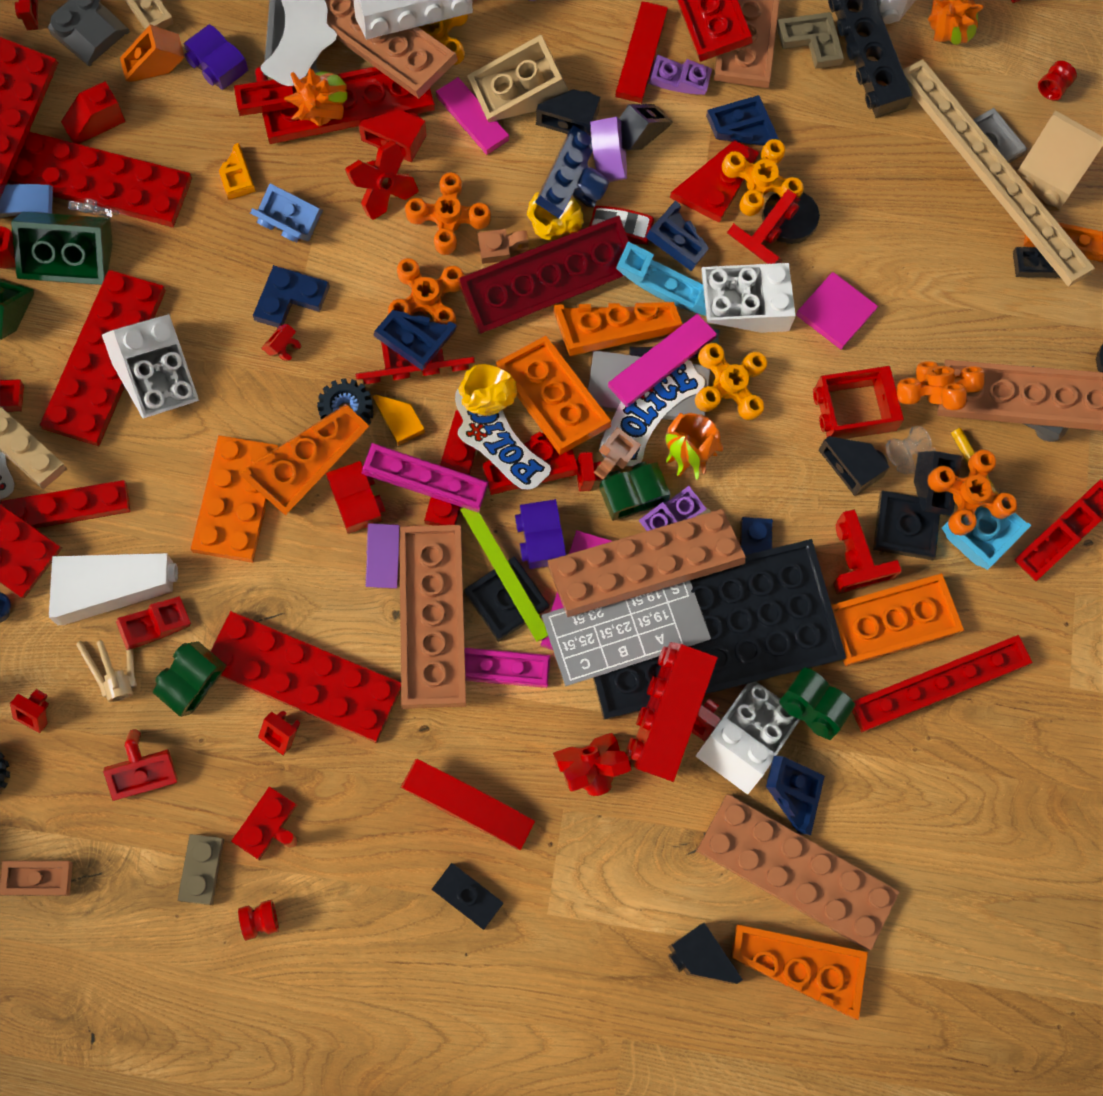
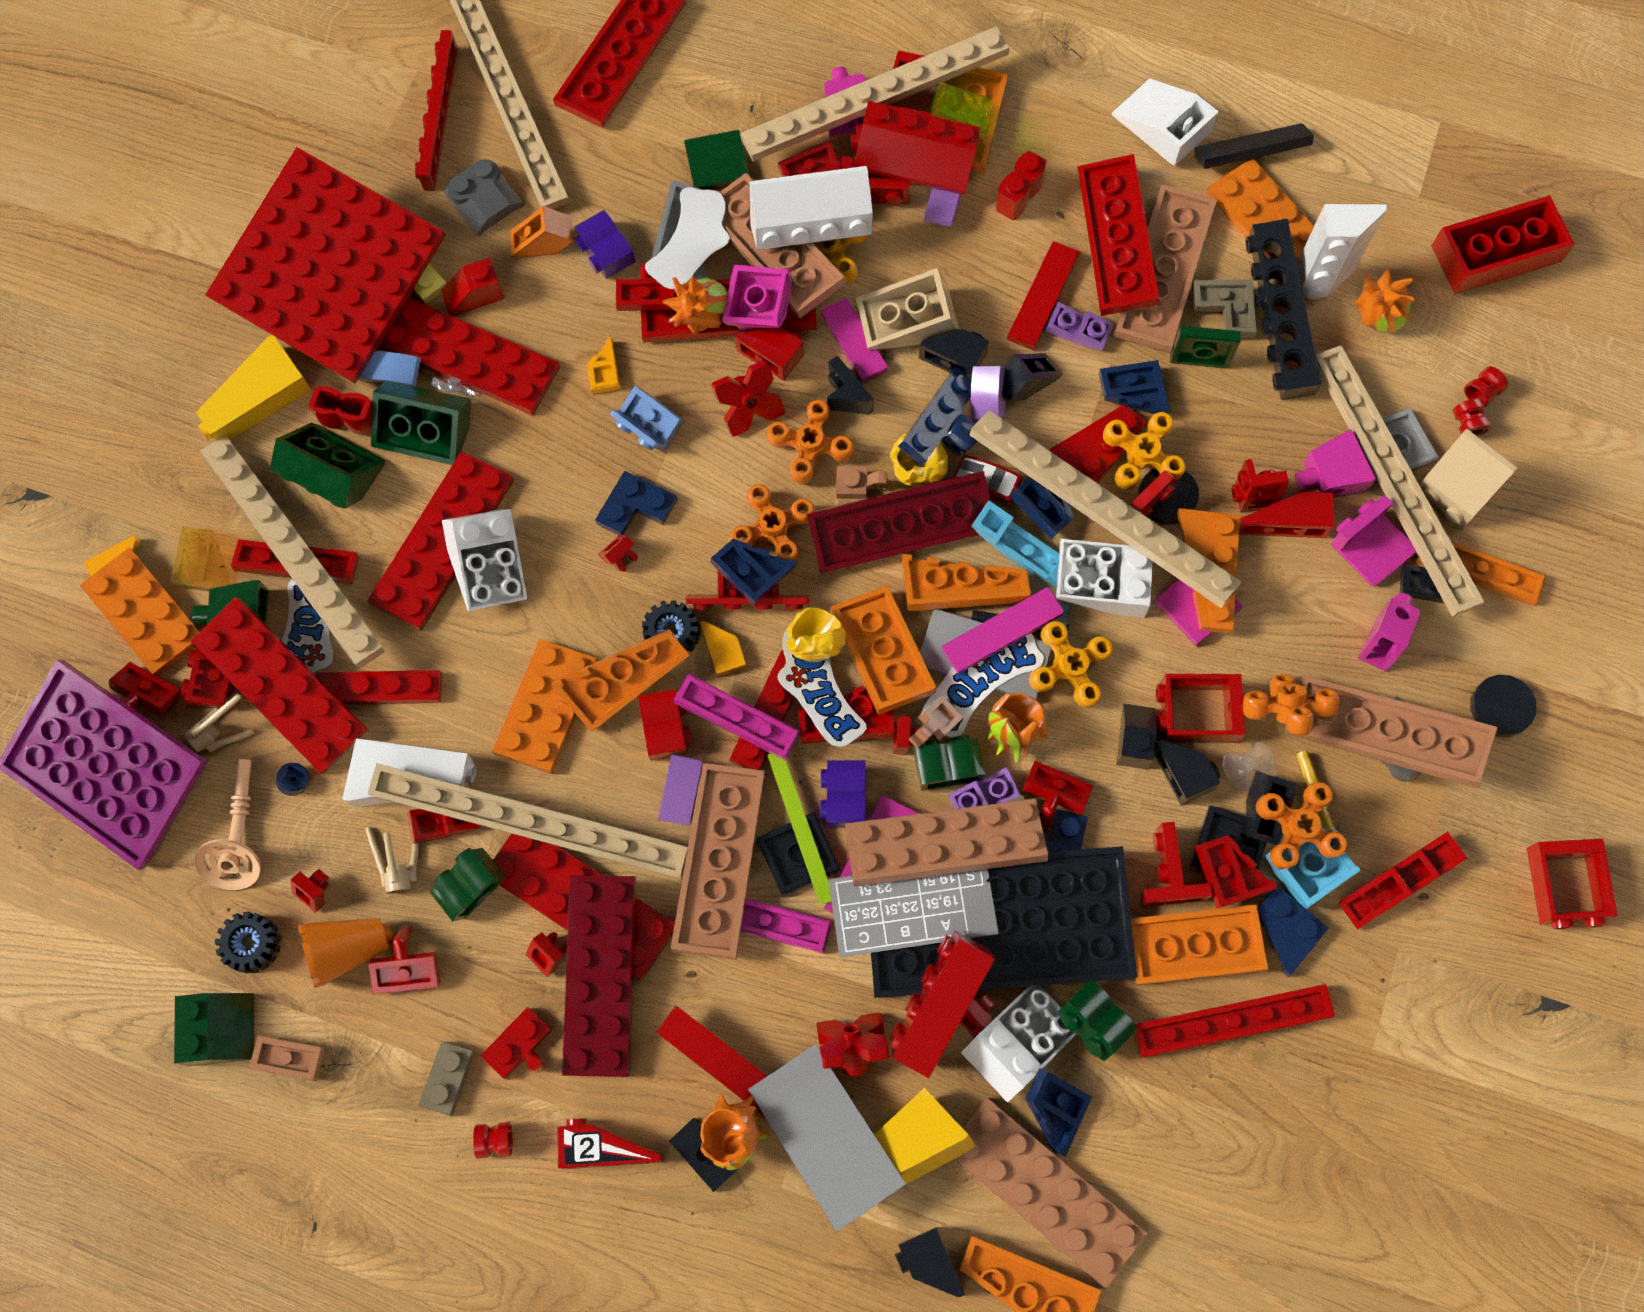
camera: 20 degrees right, 0 degrees up
none -> orange cone [298,918,393,988]
none -> tan plate [367,763,688,878]
none -> light yellow plate [413,263,447,304]
none -> slope [557,1118,663,1169]
none -> dark red plate [562,875,636,1077]
none -> orange hair [700,1093,769,1170]
none -> dark pink slope [722,265,791,330]
none -> light grey sticker [748,1044,906,1232]
none -> black slope [827,356,873,415]
none -> yellow slope [874,1088,975,1184]
none -> tan plate [970,410,1241,609]
none -> red plate [1022,761,1094,834]
none -> black slope [1116,704,1157,770]
none -> dark green tile [1170,326,1241,368]
none -> orange wing [1177,508,1240,634]
none -> red wing [1195,835,1277,908]
none -> red bracket [1231,459,1289,513]
none -> red slope [1239,489,1334,538]
none -> dark blue wing [1257,885,1329,977]
none -> dark pink torso [1294,429,1376,498]
none -> dark pink bracket [1331,494,1416,586]
none -> dark pink torso [1358,593,1421,672]
none -> red wheel [1452,398,1492,437]

